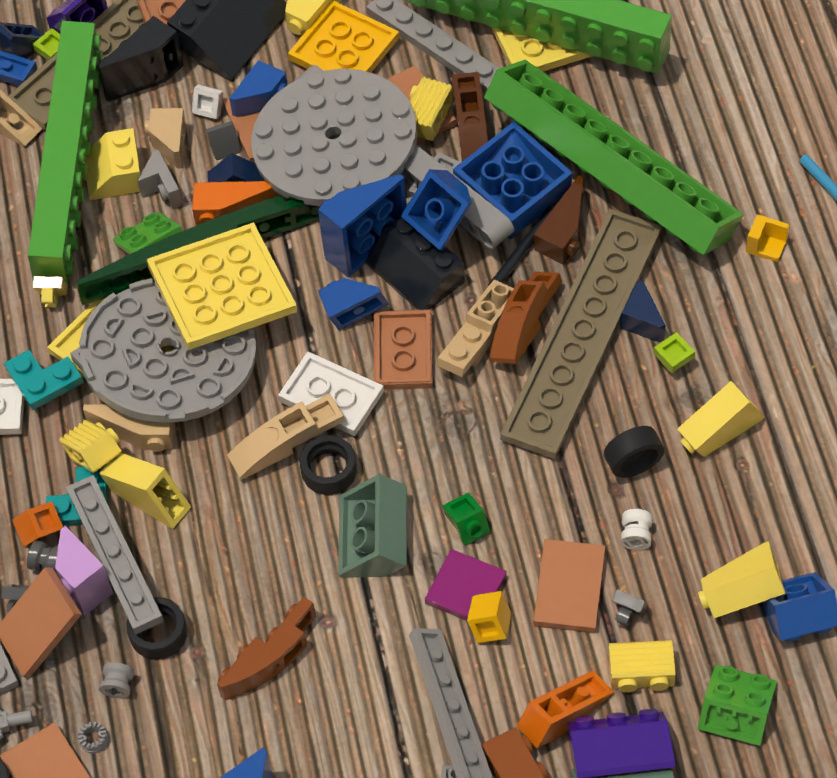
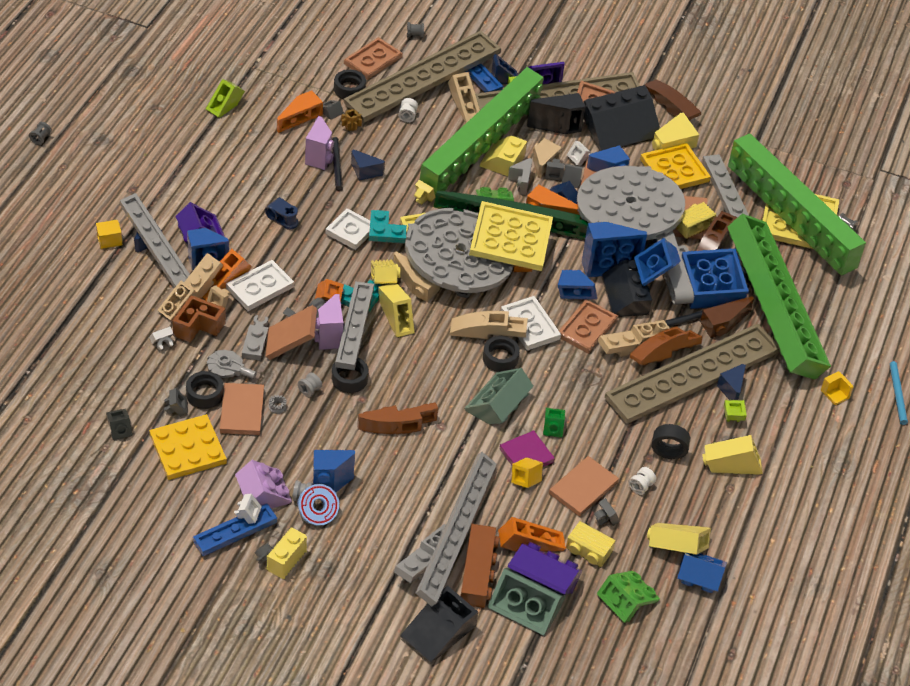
camera: 25 degrees right, 10 degrees down
none -> dark grey tile [545,159,565,181]

